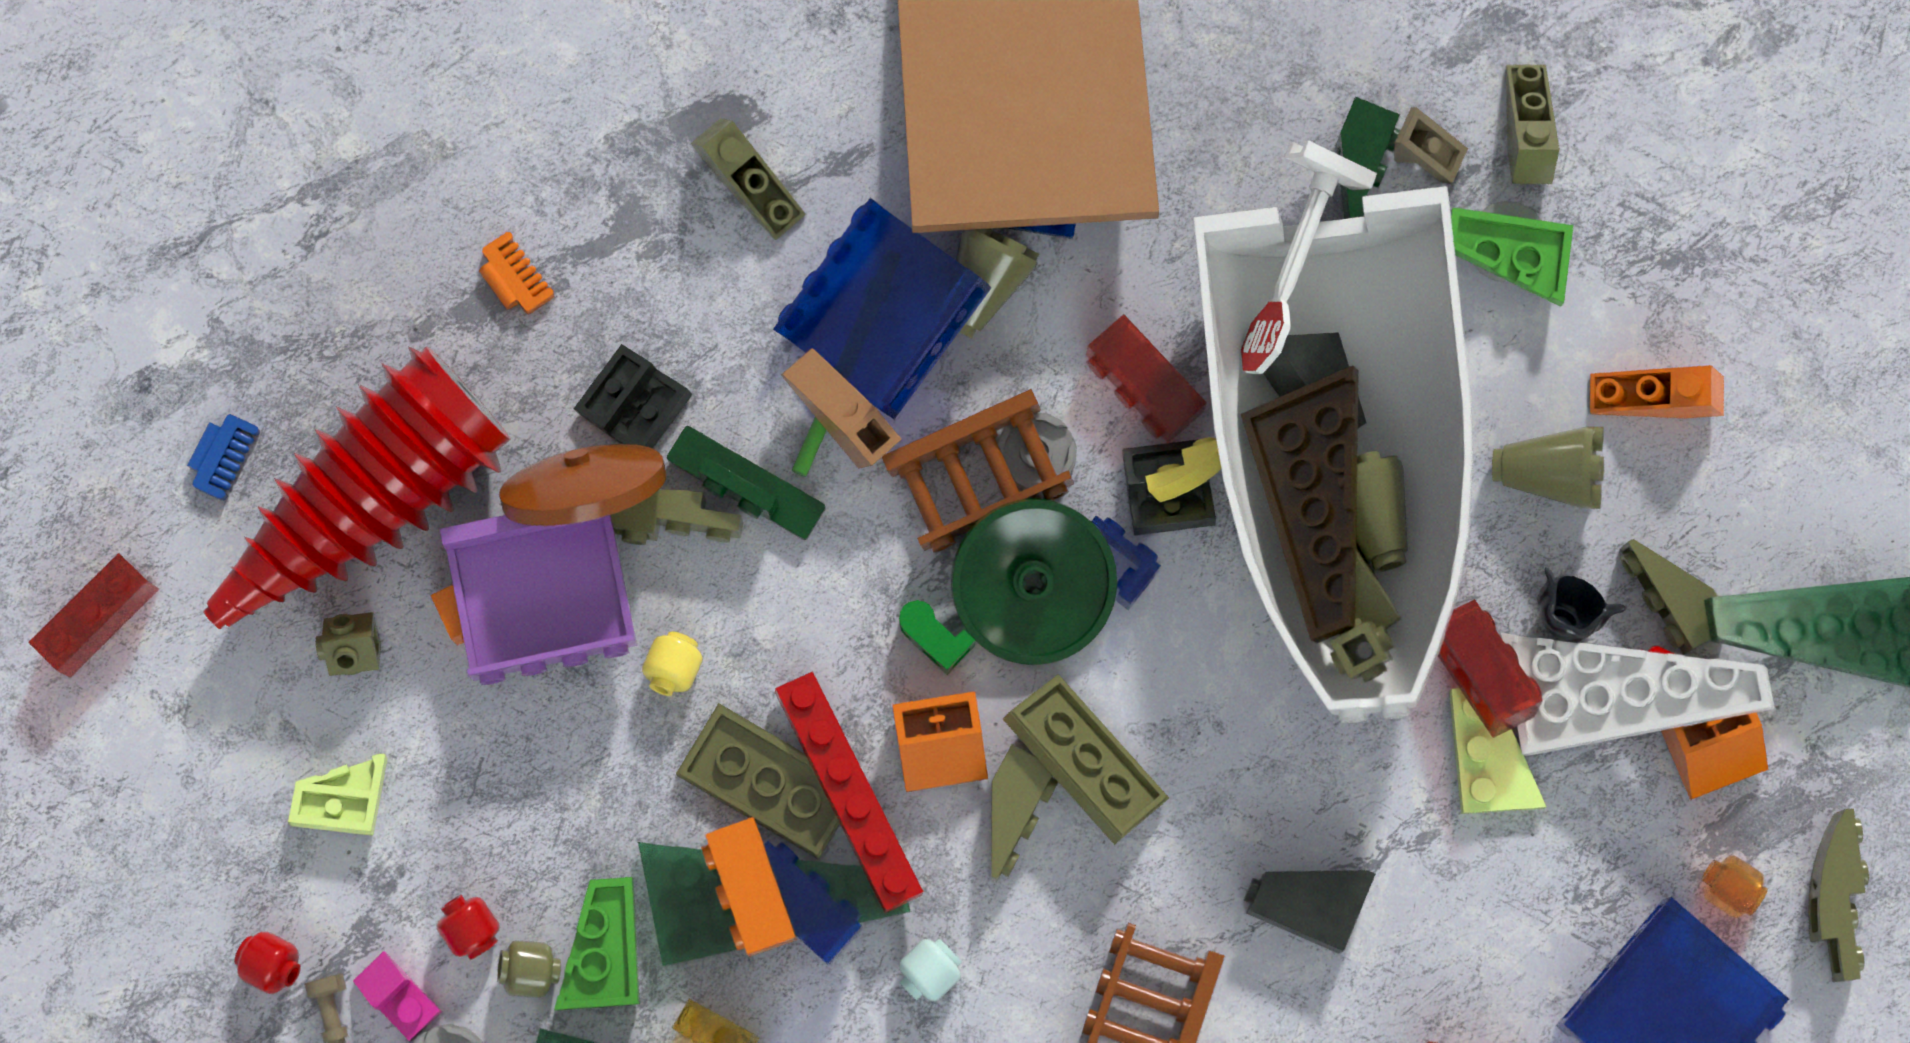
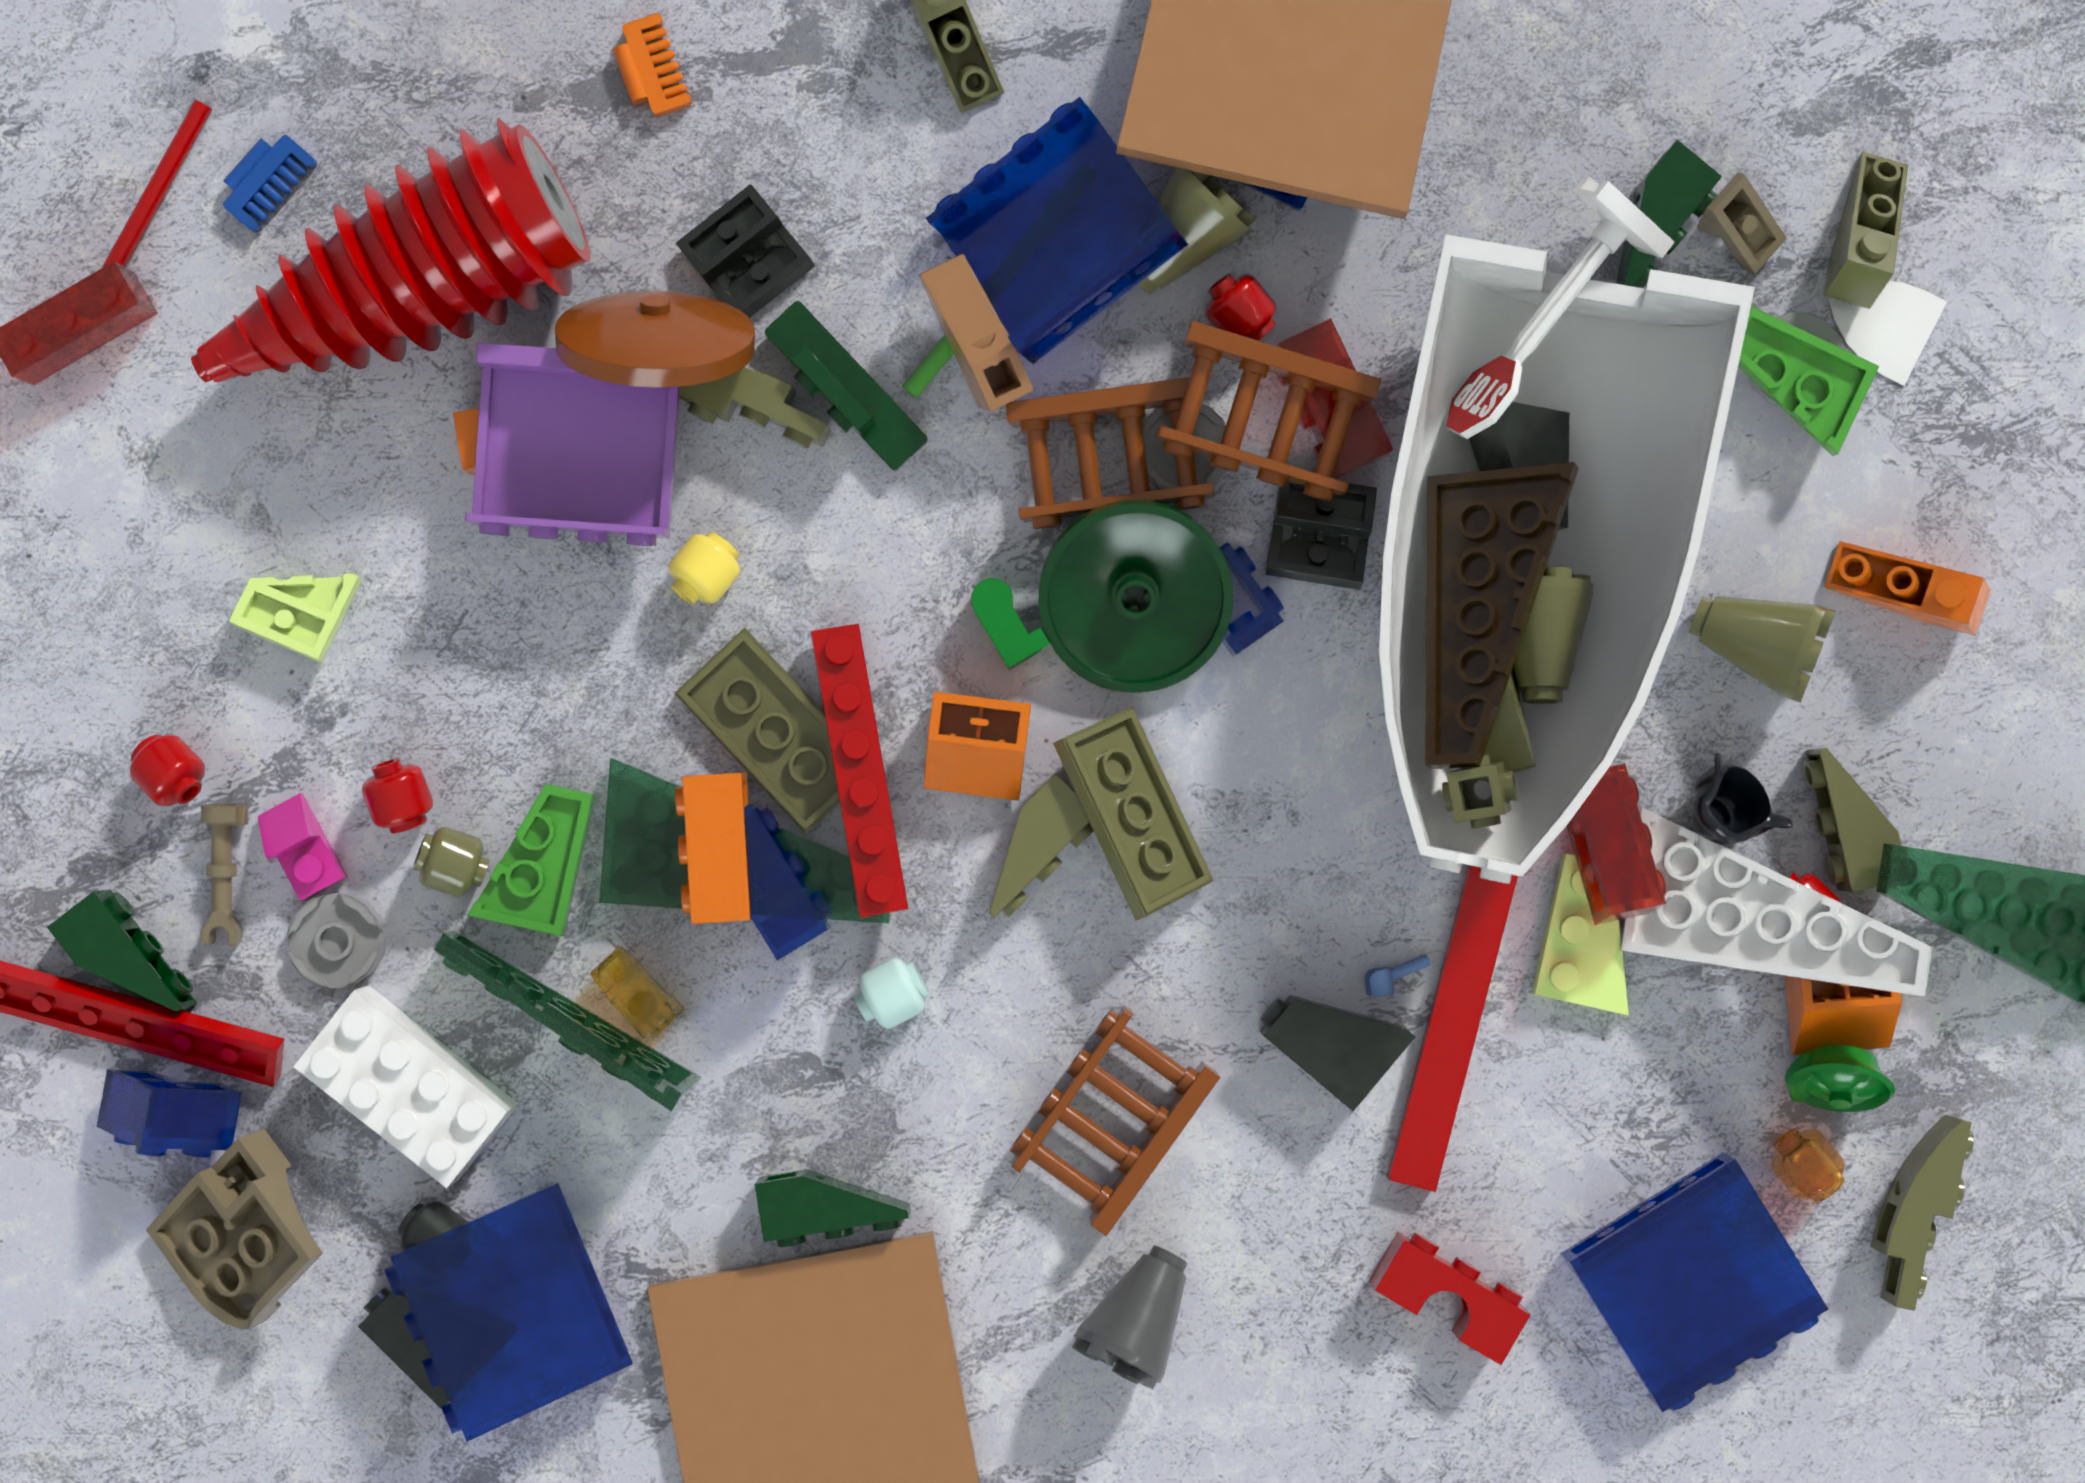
camera: 15 degrees right, 10 degrees up
olive brick [316,612,381,676] -> none
light yellow slope [1145,437,1221,502] -> none
none -> red bar [102,99,213,277]
none -> dark orange fence [1154,320,1381,501]
none -> red head [1205,273,1276,341]
none -> medium blue hand [1365,955,1430,997]
none -> red tile [1387,865,1518,1192]
none -> green piece [1785,1045,1895,1112]
none -> white sticker [1828,281,1947,386]

